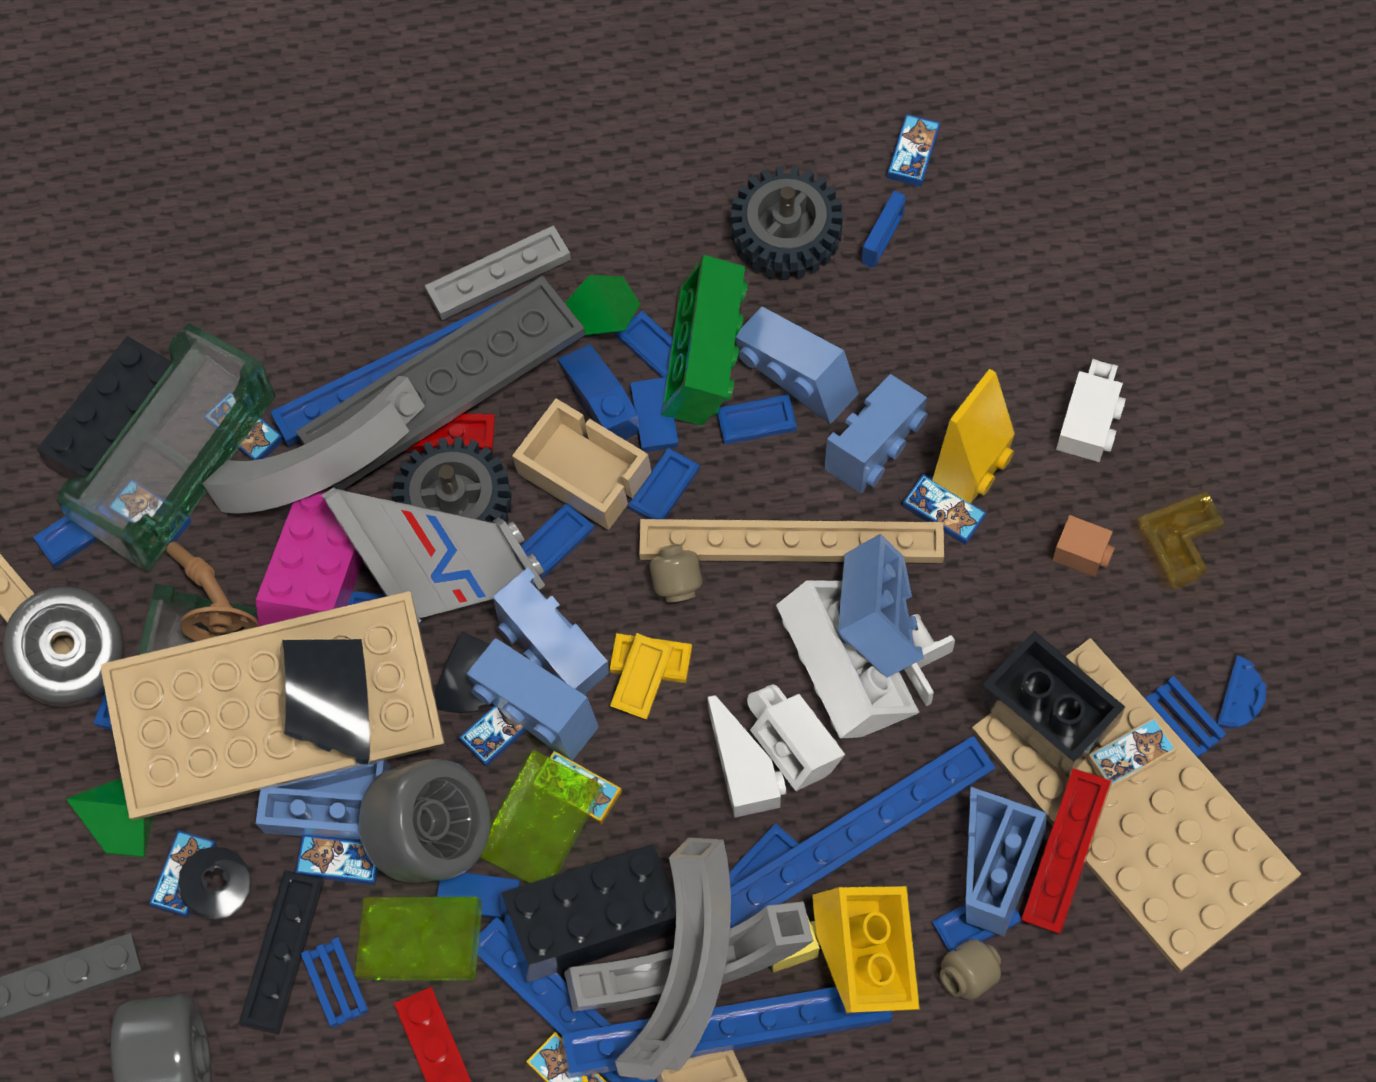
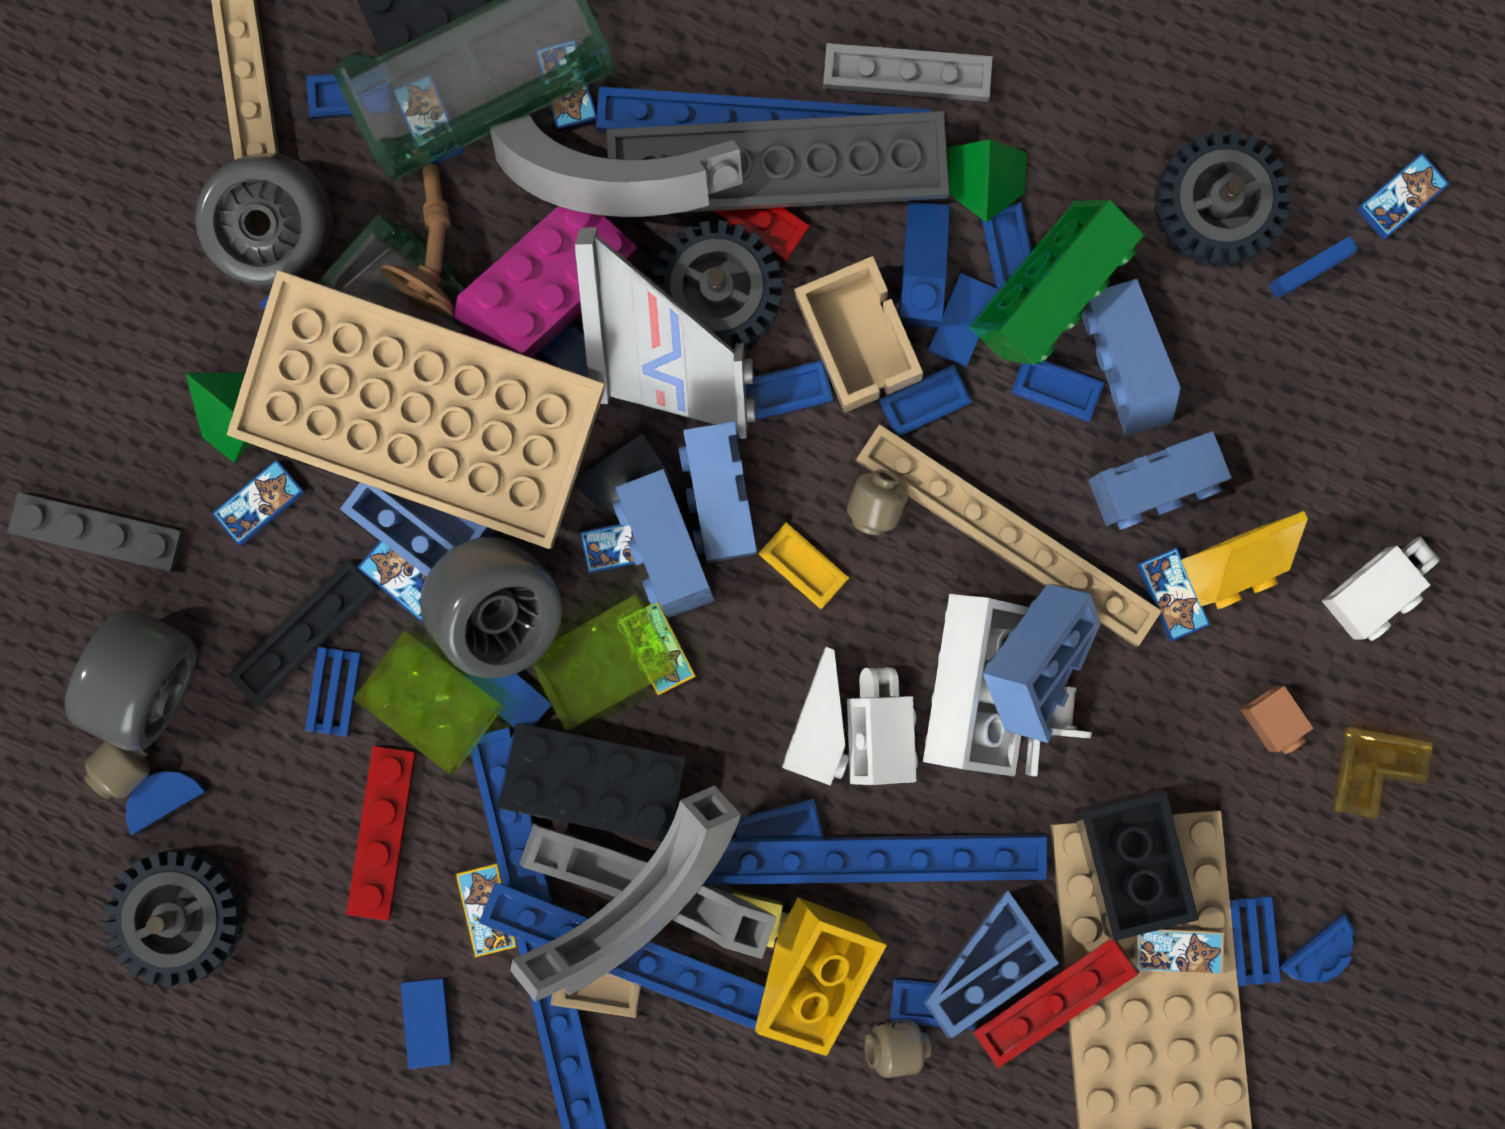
camera: 30 degrees right, 20 degrees up
black piece [178,846,251,919] -> none
black slope [279,639,370,764] -> none
yellow tile [610,633,674,719] -> none

